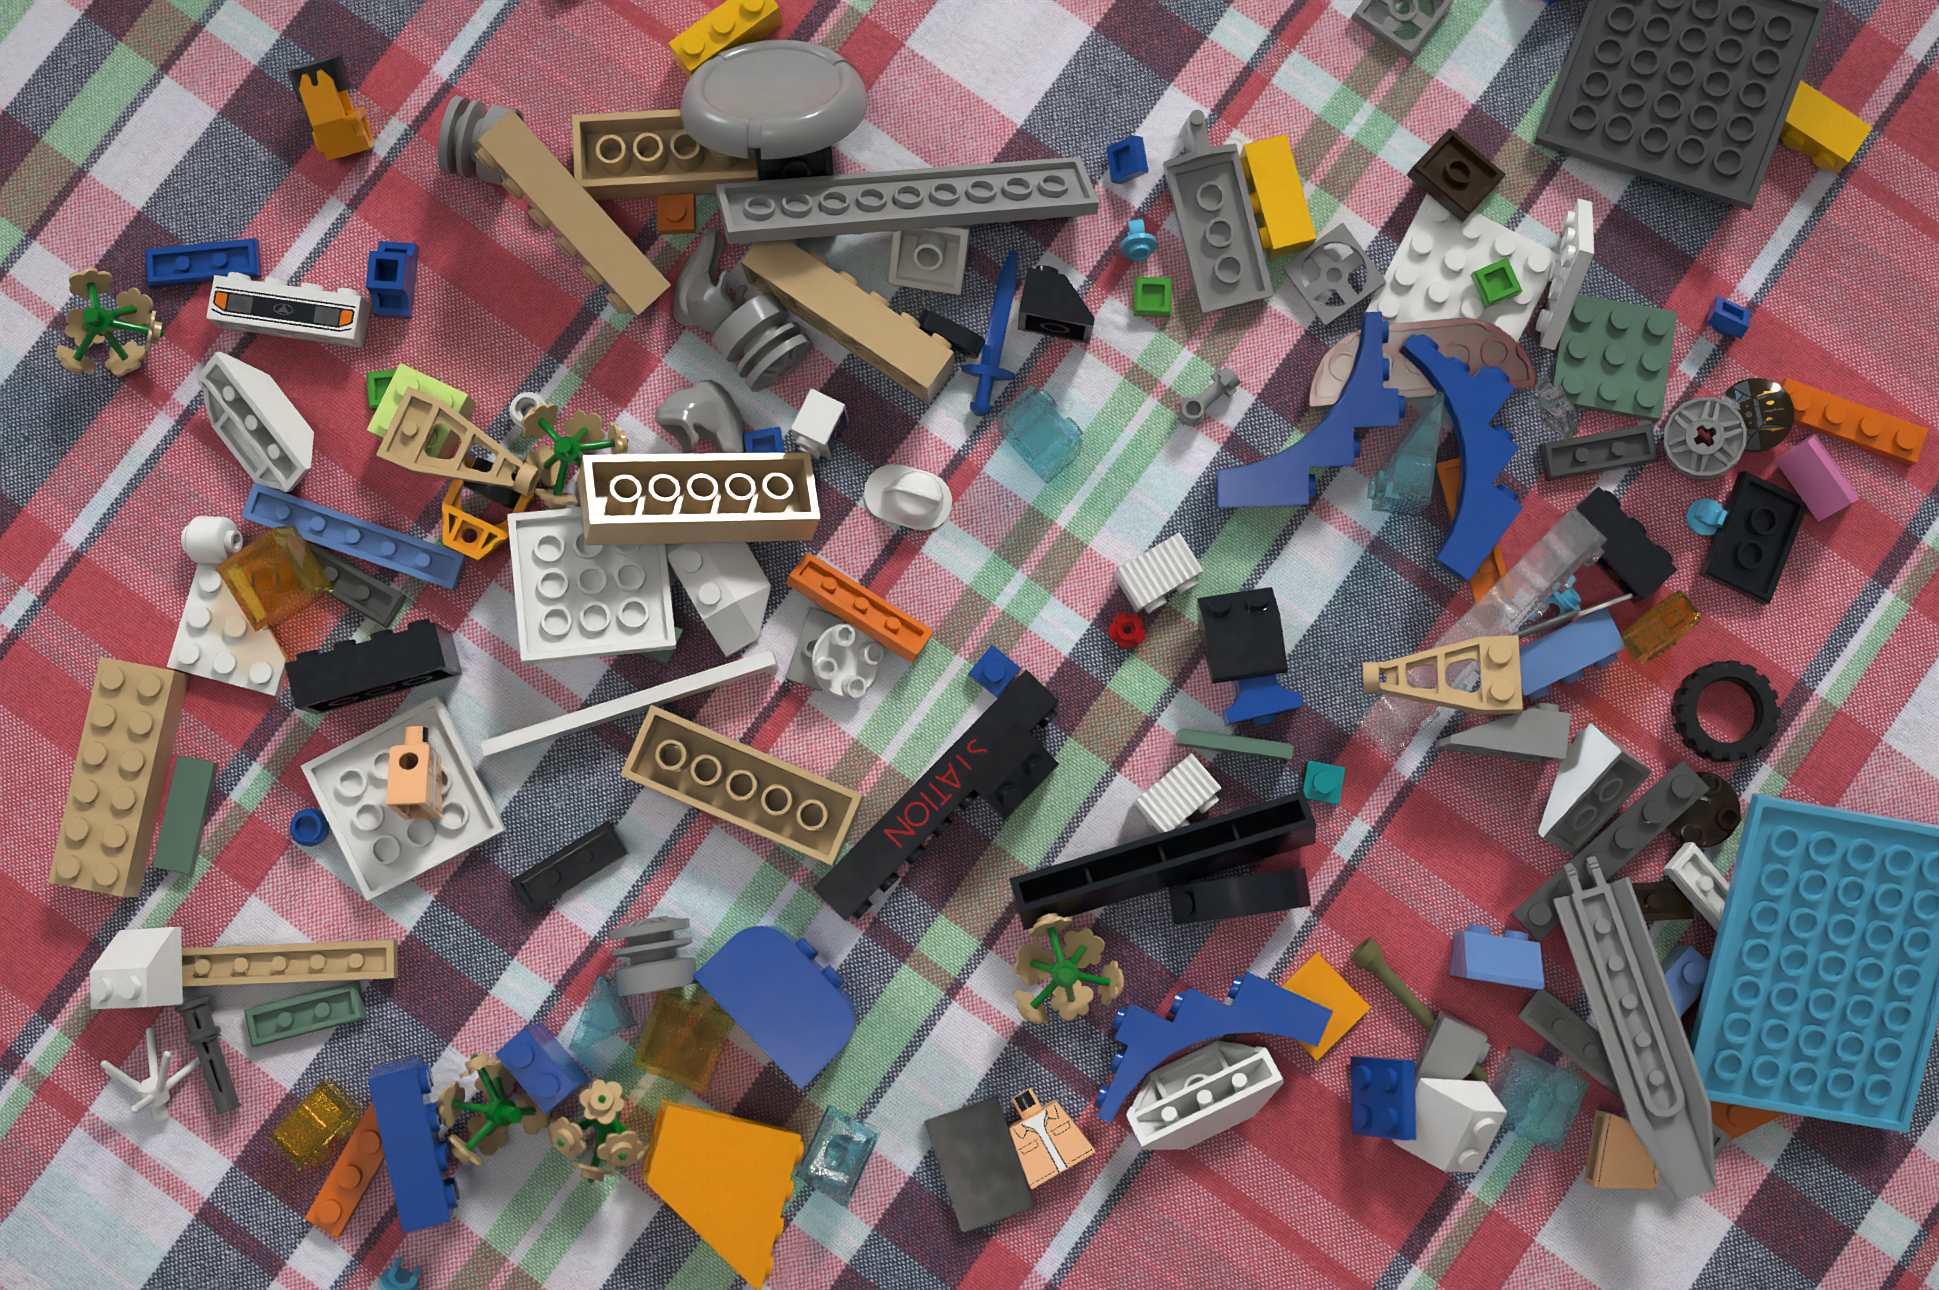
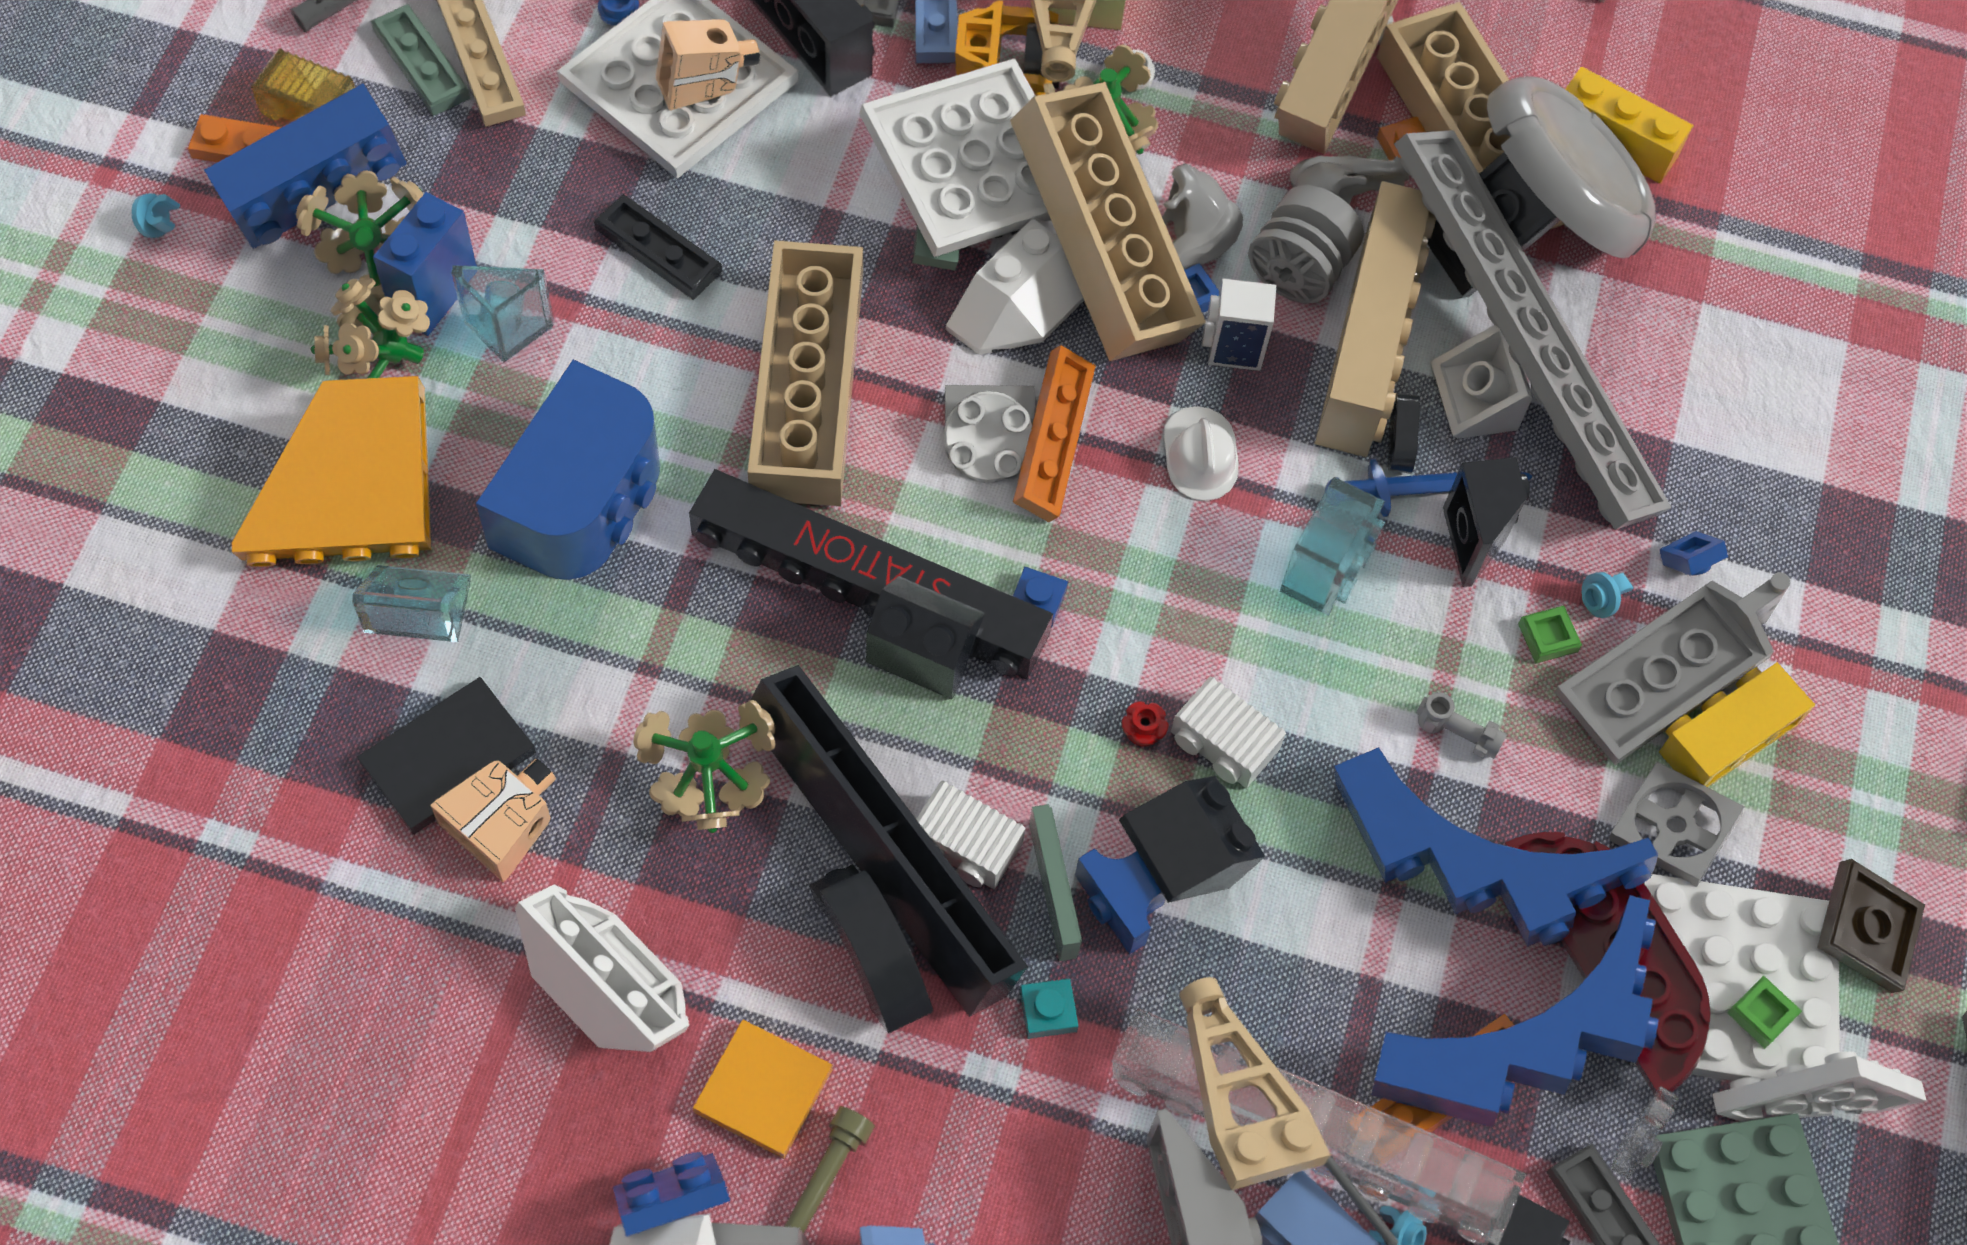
camera: 65 degrees right, 20 degrees down
white tile [480,650,779,759] -> none
light grey wheel [608,916,699,997] -> none
clear yellow brick [631,991,734,1093] -> none
blue arch [1094,971,1333,1123] -> none
clear light blue slope [1367,391,1445,517] -> none

